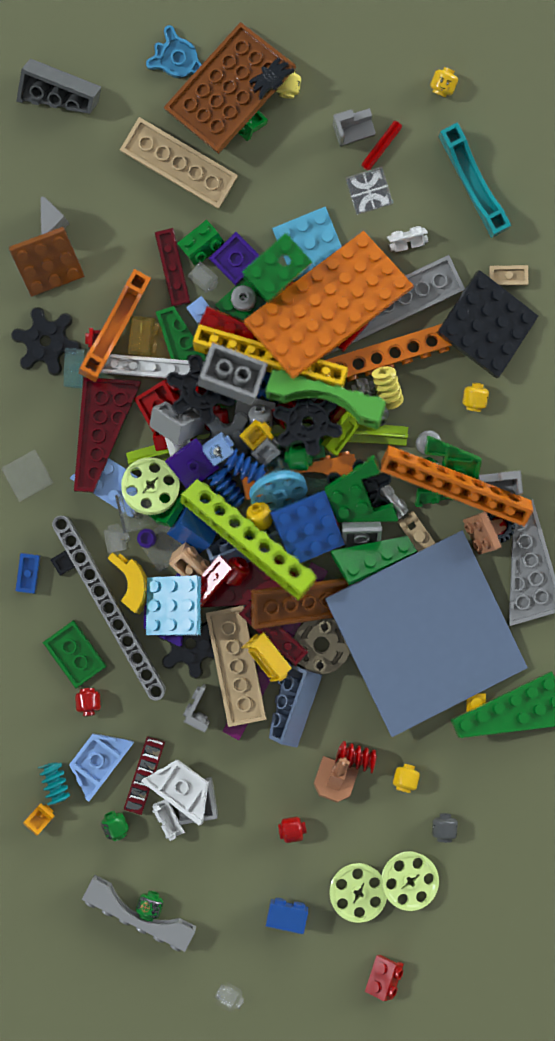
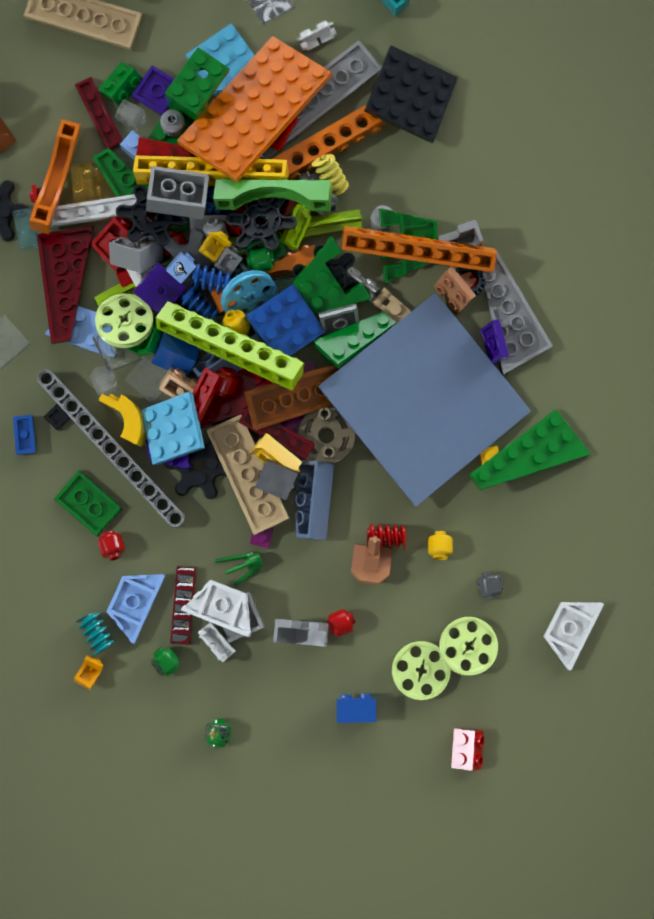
camera: 20 degrees left, 5 degrees down
light grey arch [82,875,196,952] -> none
dark purple plate [137,529,156,548] -> none
light grey bracket [183,684,210,732] -> none
clear head [214,982,244,1012] -> none
yellow head [462,383,489,412] -> none
tan plate [489,265,528,286] -> none
none -> green plant [215,551,264,586]
none -> black piece [255,459,299,500]
none -> light grey panel [273,619,329,647]
none -> dark purple plate [480,319,509,364]
none -> white wing [543,602,604,671]

